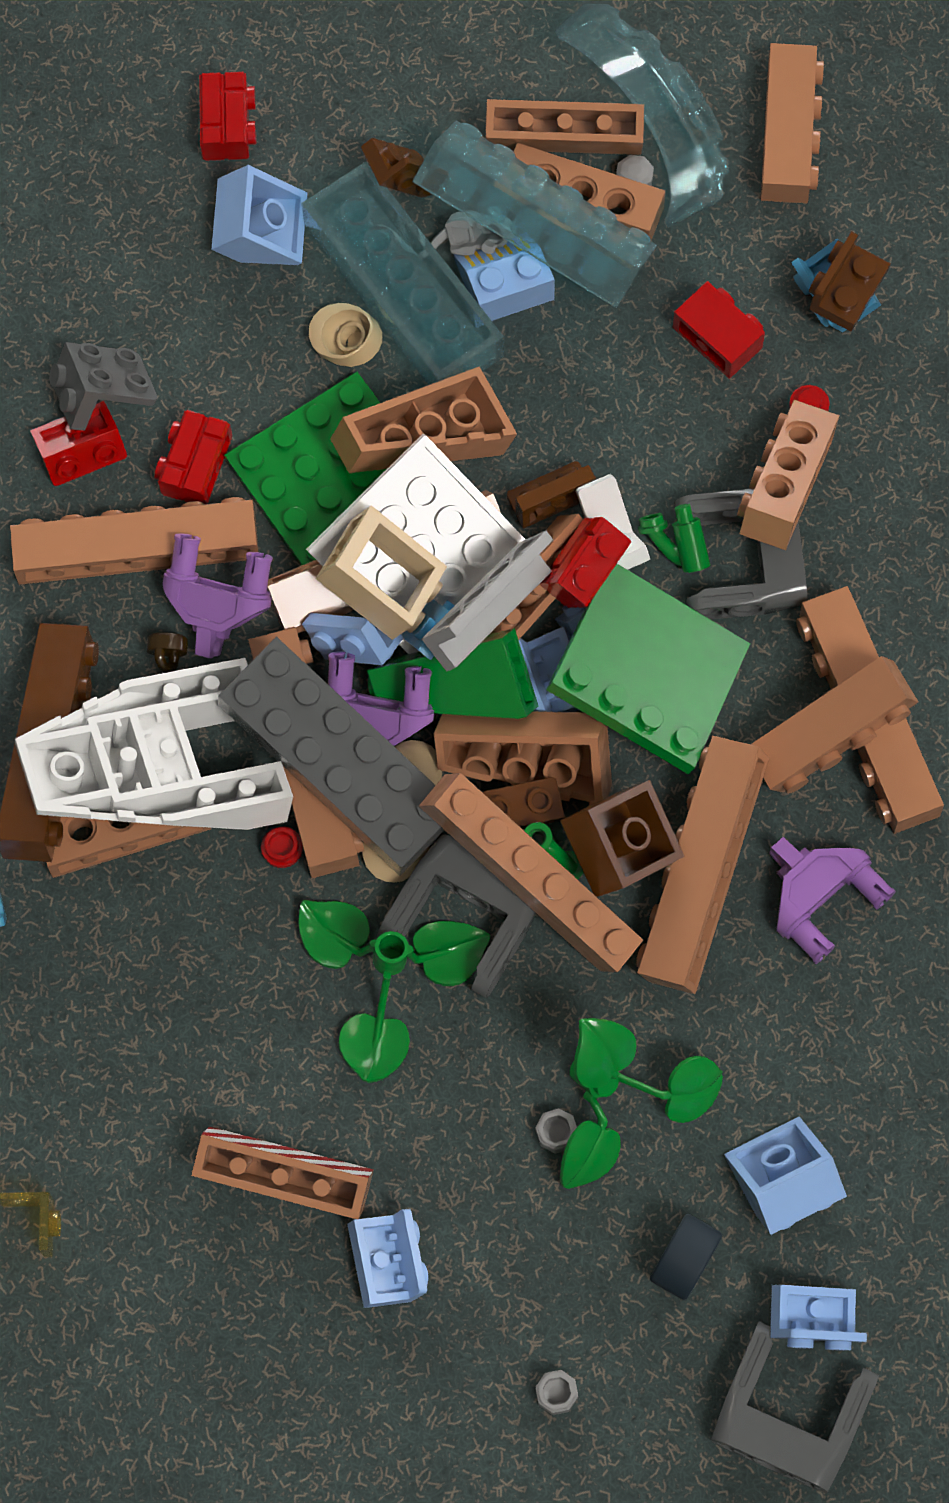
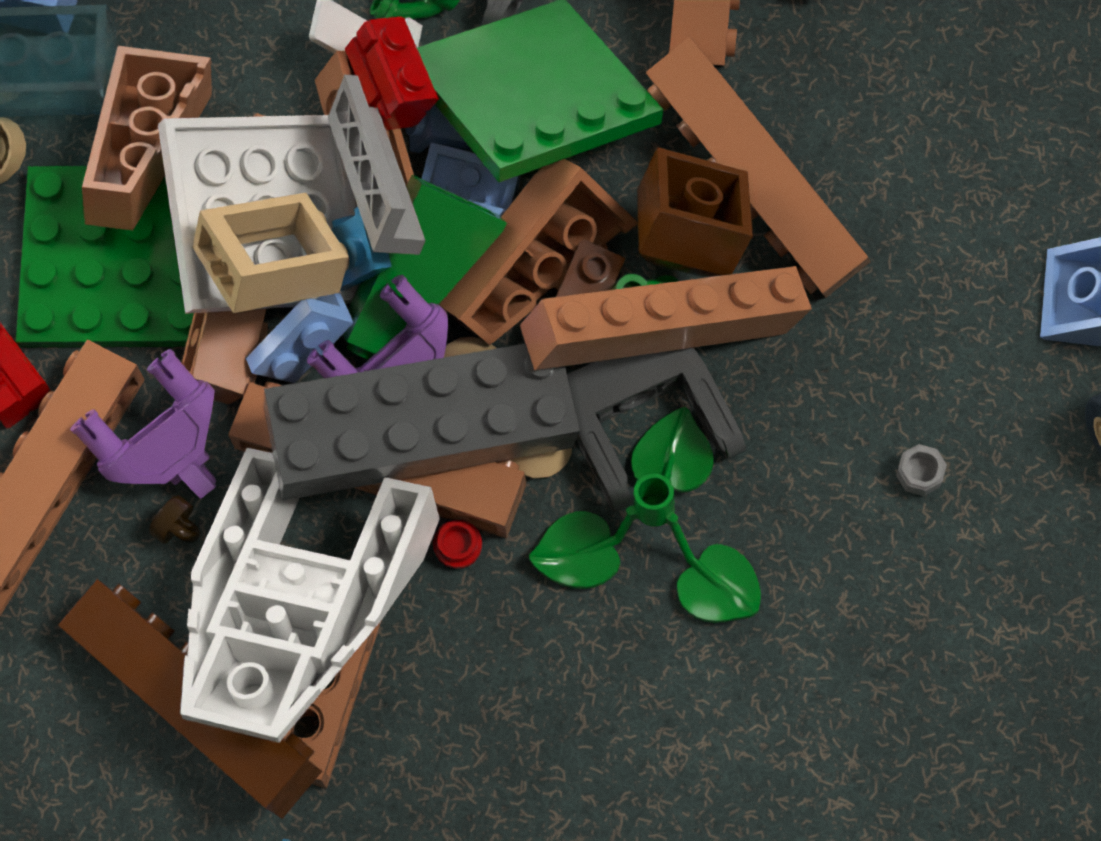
camera: 55 degrees left, 0 degrees up
nougat brick [191,1126,374,1220] -> none
light blue bracket [347,1209,428,1308] -> none
reddish brown bracket [507,461,596,529] -> none
green plant [560,1018,723,1189] -> none
medium lavender connector [770,837,896,964] -> none

